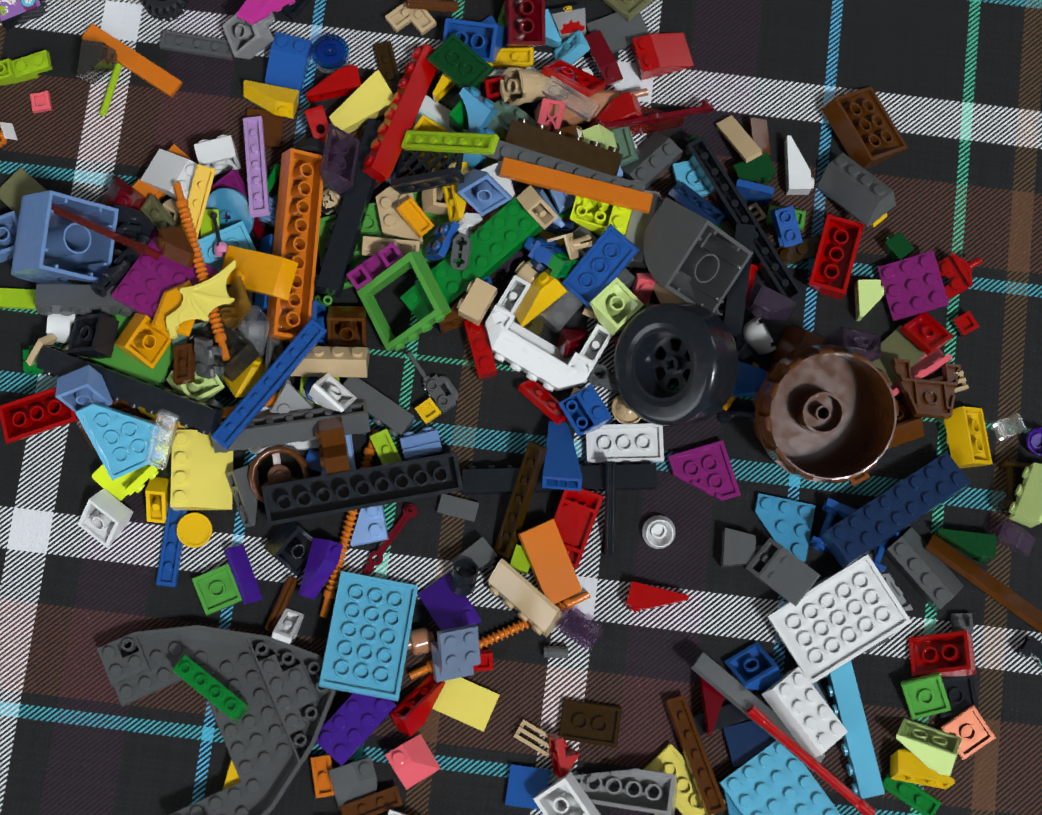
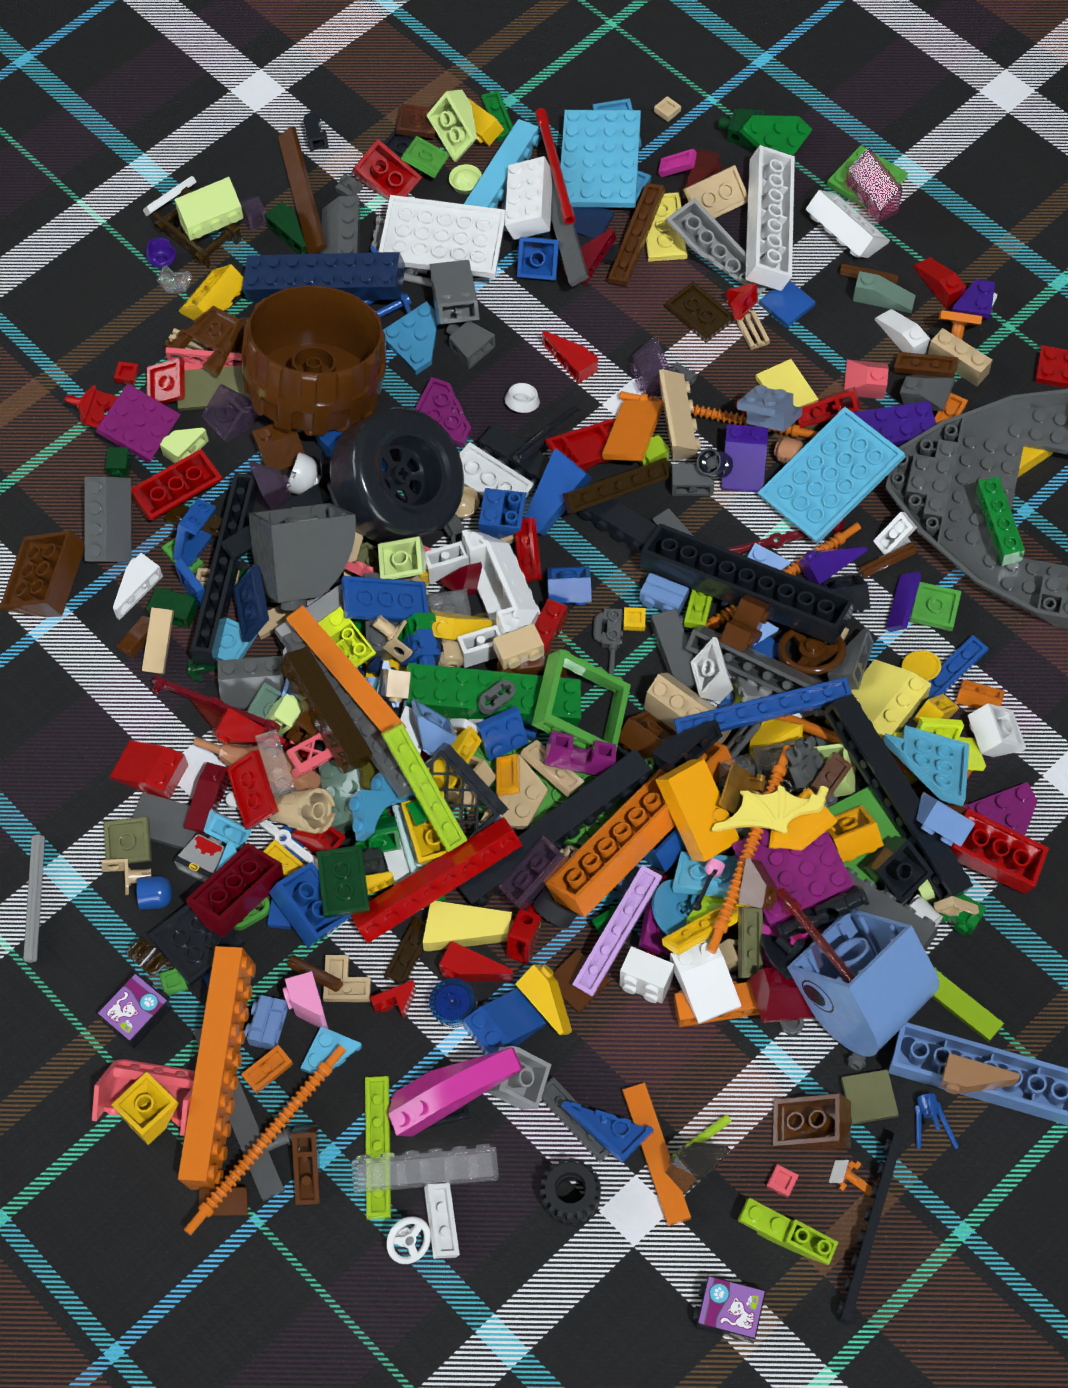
camera: 135 degrees left, 15 degrees down
clear plate [145,409,180,470] -> none
none -> red slope [370,980,416,1020]
none -> yellowish green hat [449,164,482,195]
none -> slope [547,566,591,605]
none -> blue wing [561,1101,654,1163]
none -> black slope [652,719,723,773]
none -> reddish brown slope [773,1094,851,1150]
none -> orange slope [956,679,1005,709]
none -> magenta plate [968,782,1038,836]

